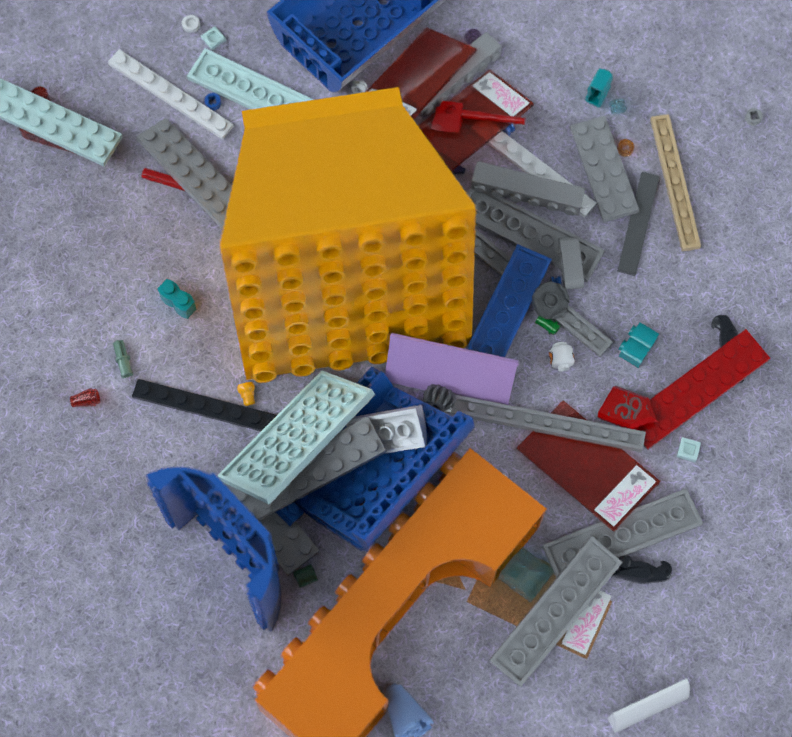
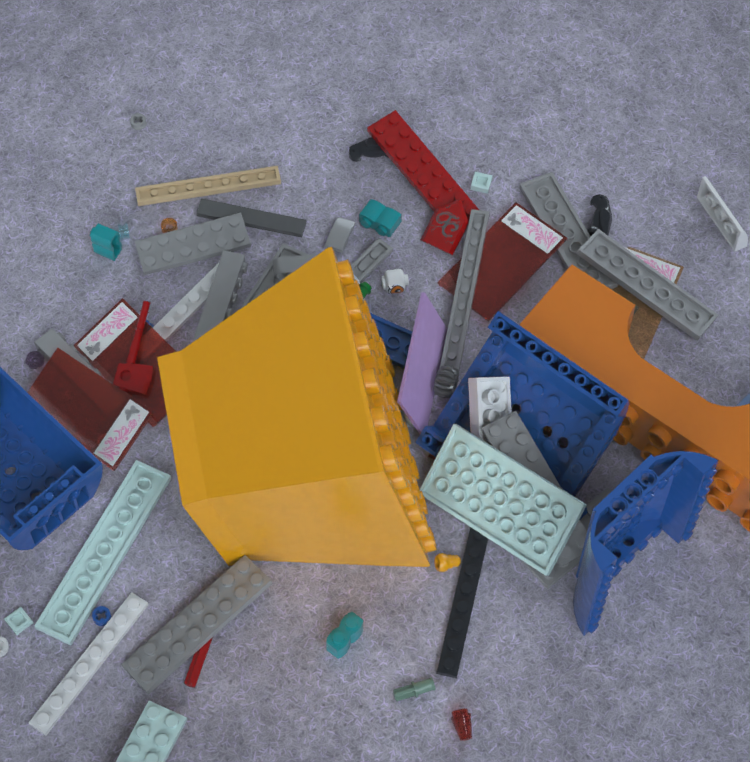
camera: 90 degrees left, 10 degrees down
none -> light grey slope [325,217,355,253]

